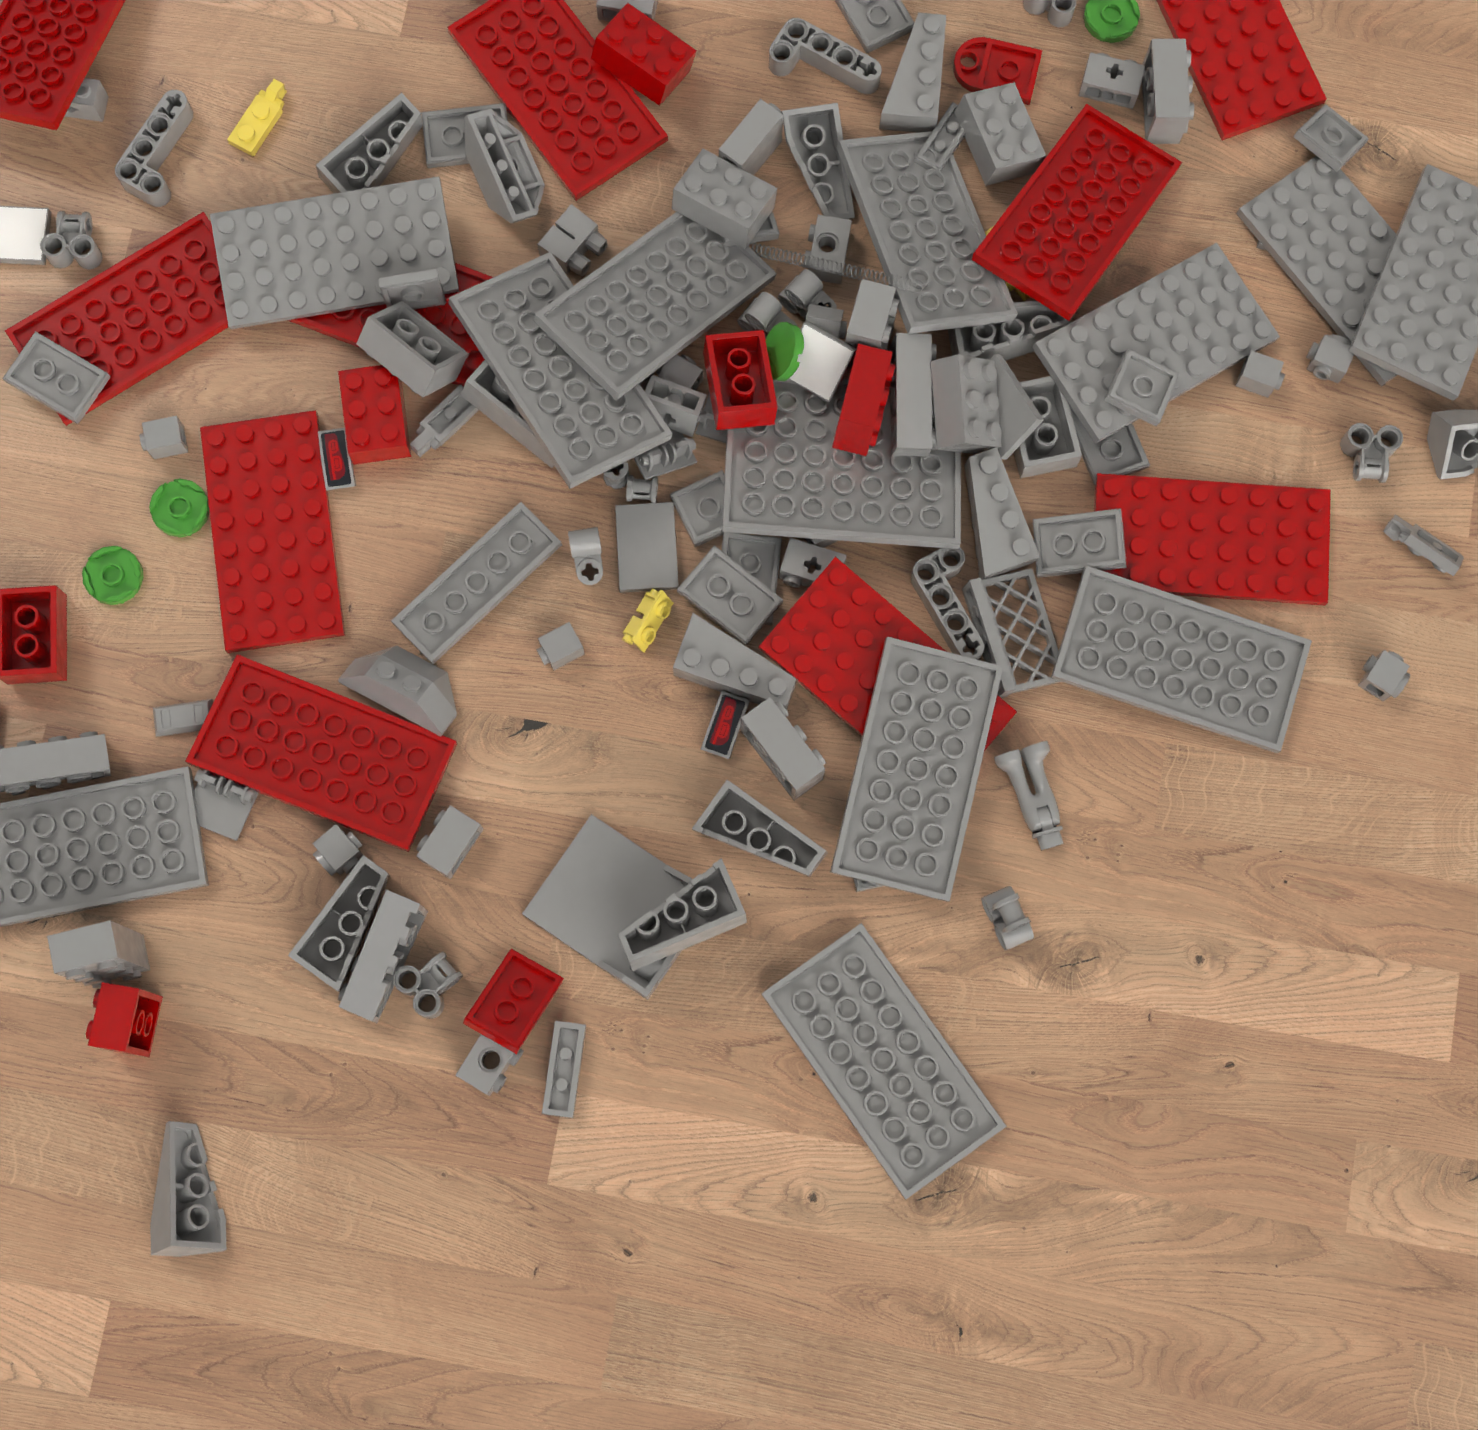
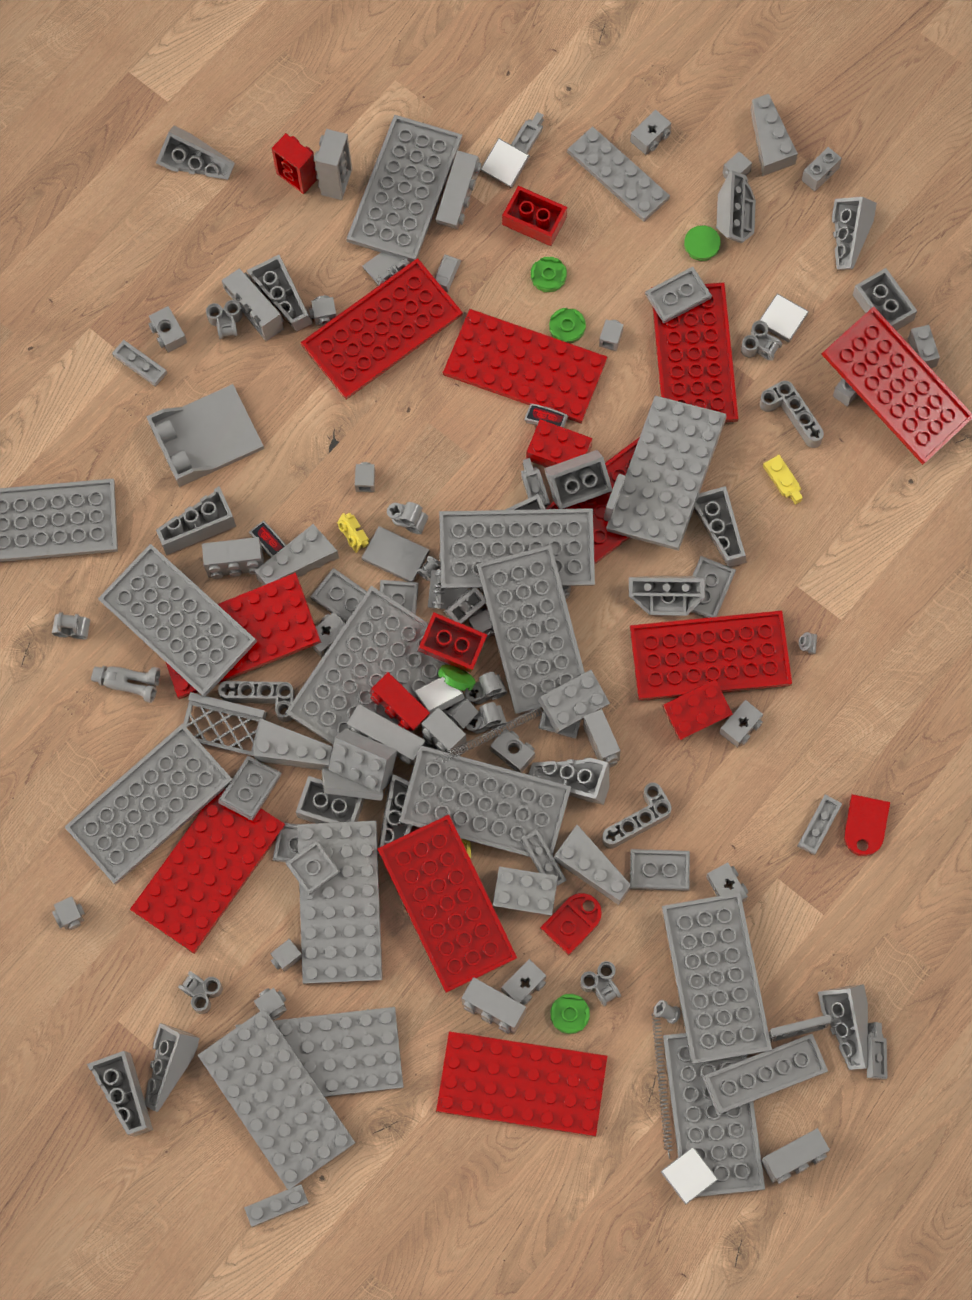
camera: 125 degrees right, 5 degrees down
light grey wedge [338,645,457,737] -> none
light grey plate [391,502,562,664] -> none
light grey brick [416,805,484,880] -> none
red tile [463,949,564,1054] -> none
light grey hips [537,204,608,276] -> none
light grey wedge [618,858,747,971] -> none
light grey tile [677,545,783,646] -> none
light grey tile [1293,104,1369,172] -> none
light grey hinge [1383,514,1464,576] -> none

